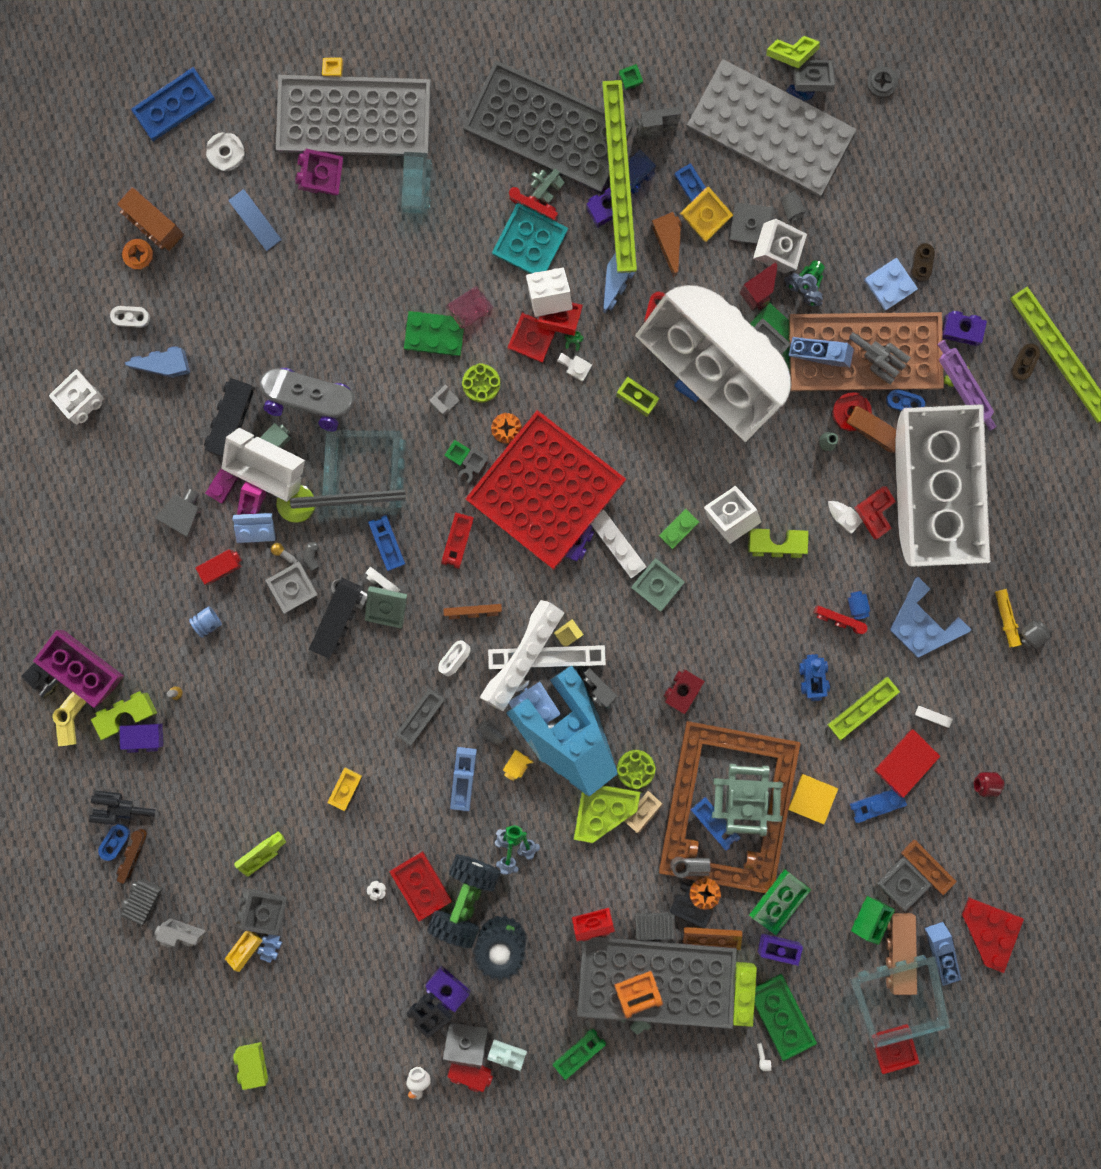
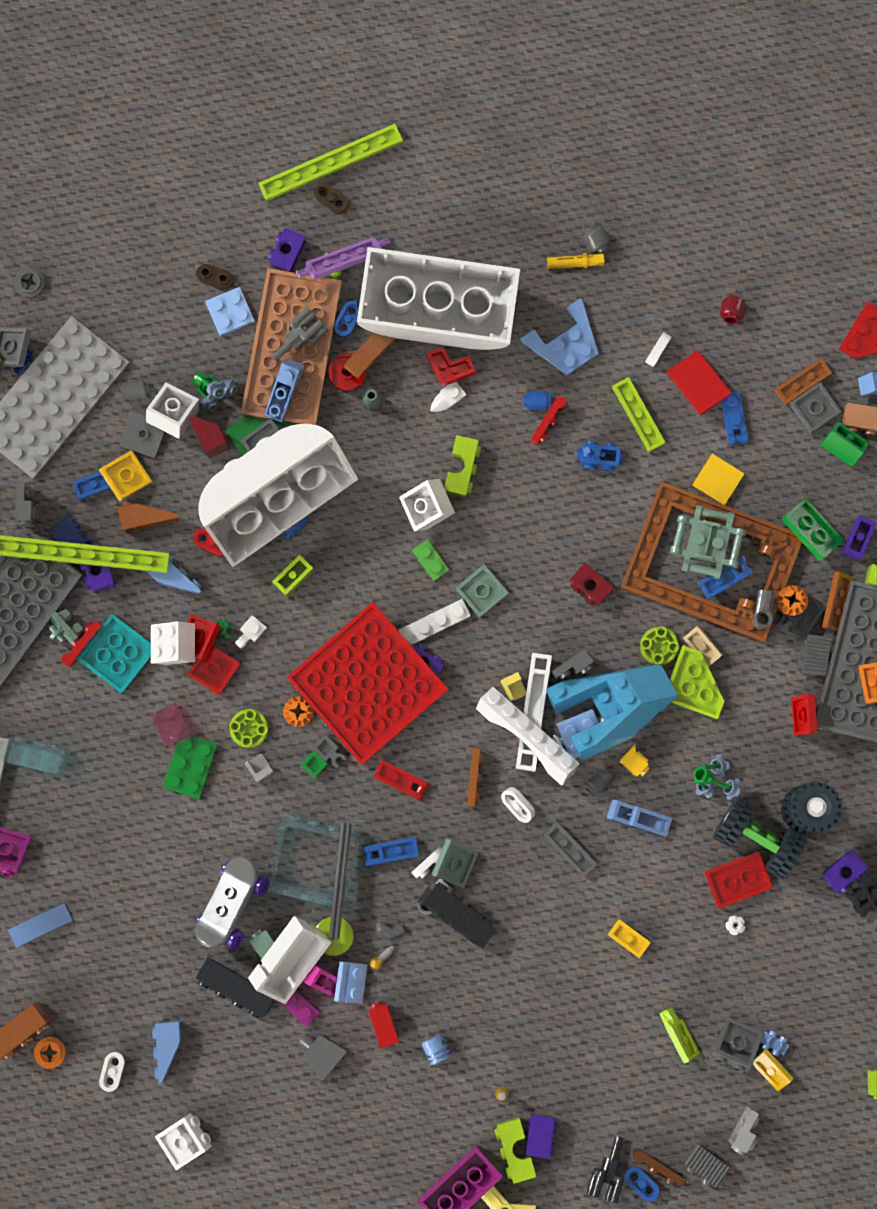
camera: 75 degrees left, 5 degrees down
light grey plate [265,562,318,614] -> none

